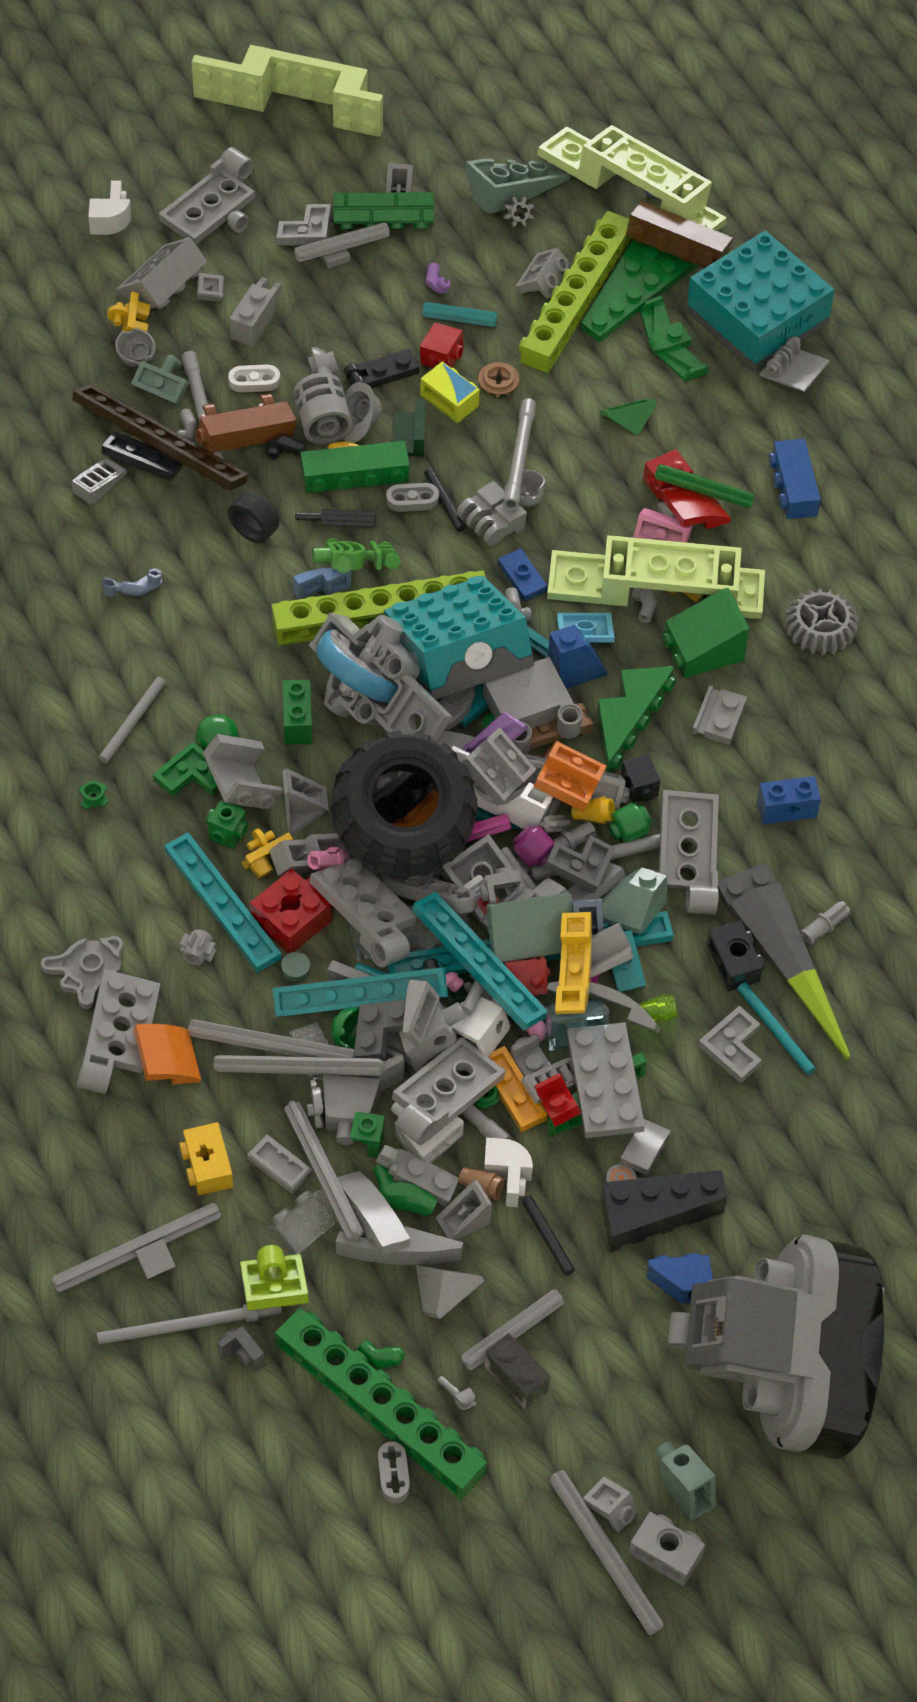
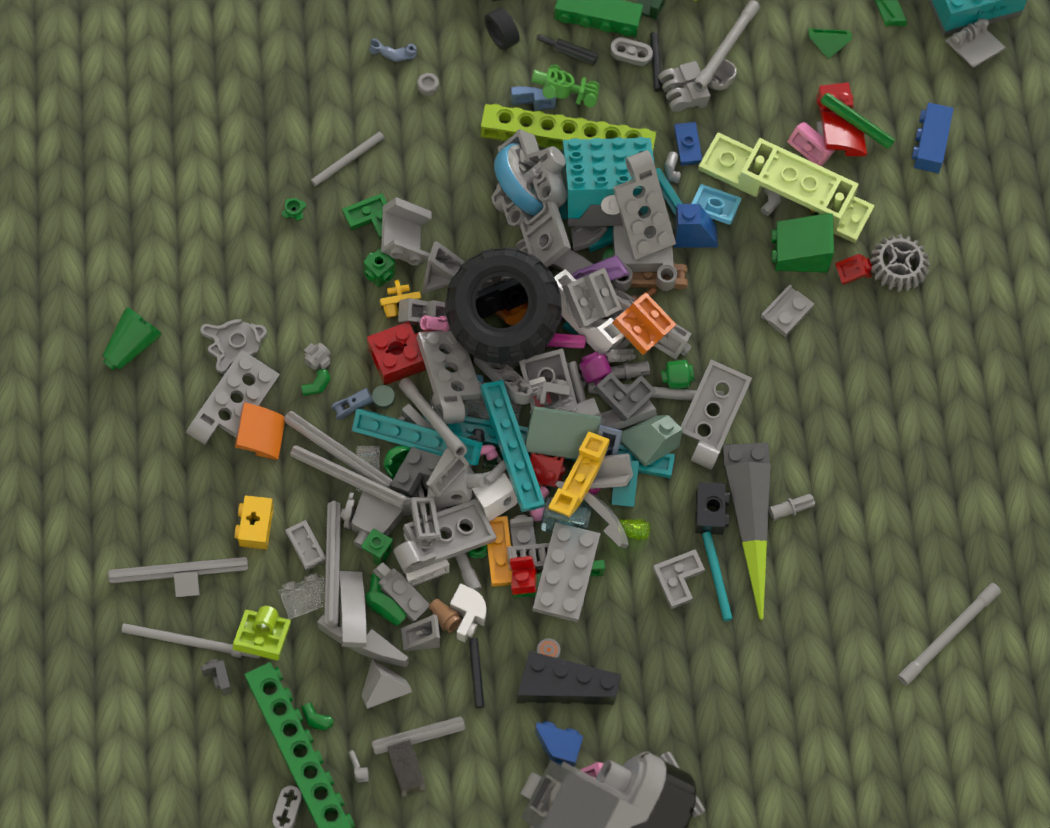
camera: 20 degrees right, 10 degrees up
teal plate [164,833,281,973] -> none
green hair [195,714,239,750] -> none
green brick [283,680,312,745] -> none
yellow cone [571,796,615,824] -> none
green slope [597,666,677,773] -> none
light grey slope [620,1119,671,1175] -> none
black brick [621,754,661,803] -> none
blue brick [757,776,821,824] -> none
none -> green arm [301,369,331,396]
none -> sand blue bar [331,388,374,420]
none -> light grey piece [399,378,467,458]
none -> light grey tile [410,497,441,543]
none -> light grey tile [417,73,439,95]
none -> light grey hinge [613,150,676,260]
none -> red bracket [835,254,872,285]

